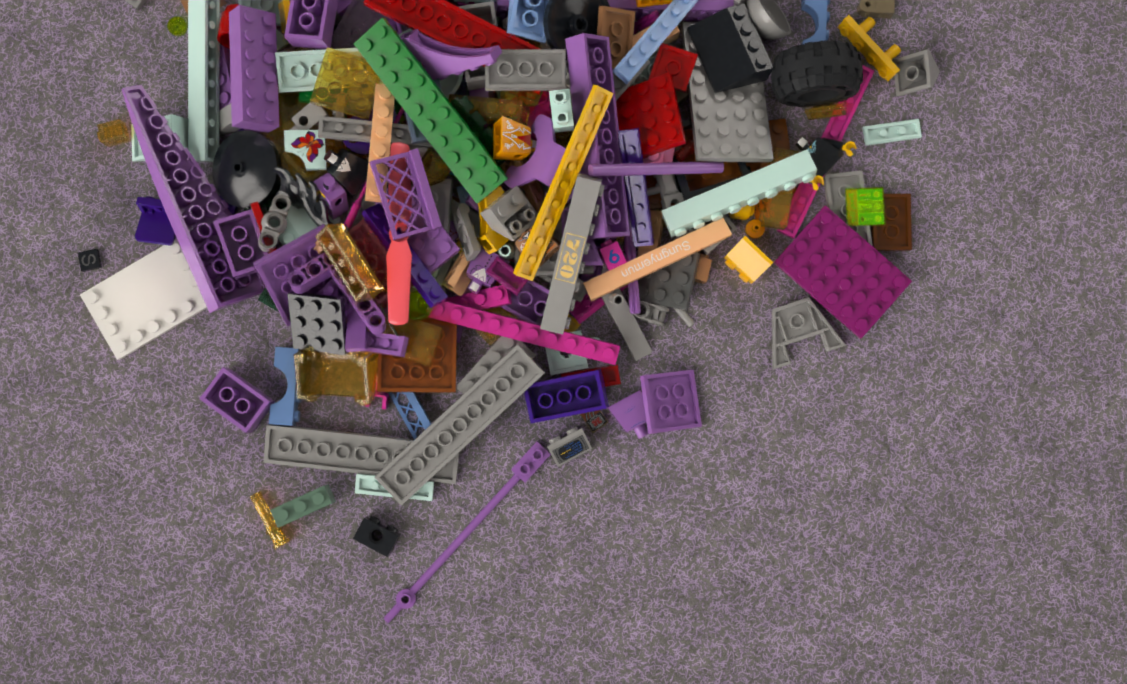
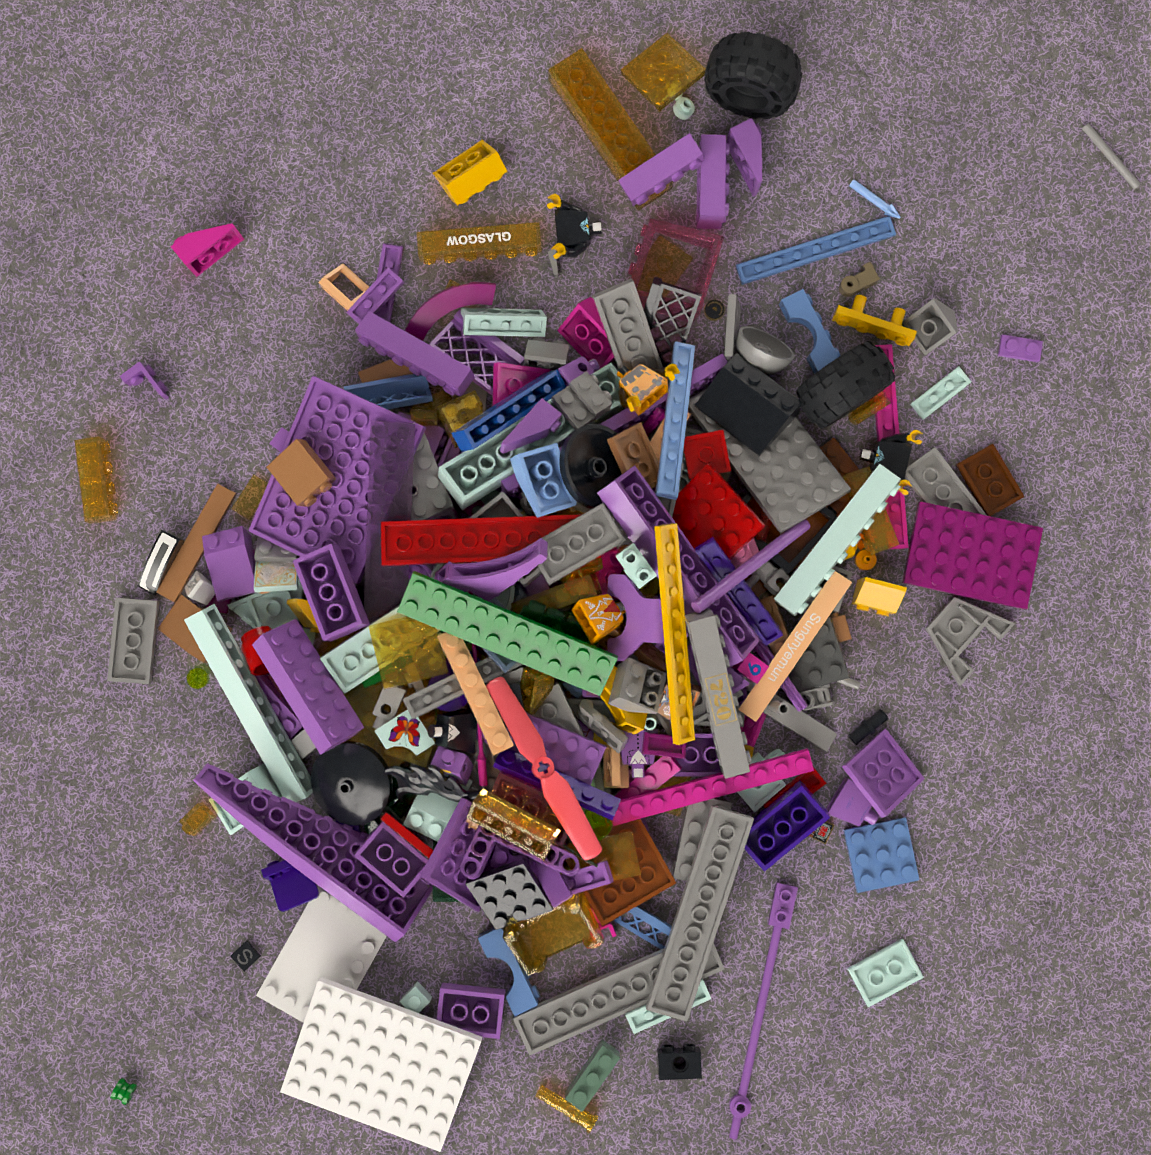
camera: 30 degrees left, 0 degrees up
light grey piece [258,194,291,252] -> none
medium lavender fence [369,148,442,240] -> none
slope [547,427,592,467] -> none
clear neon green piece [845,187,886,226] -> none
none -> white plate [280,977,482,1152]
none -> light aqua brick [400,981,432,1013]
none -> medium blue plate [843,817,919,893]
none -> light aqua tile [847,938,924,1007]
none -> black pin [848,709,889,745]
none -> medium lavender plate [998,334,1043,362]

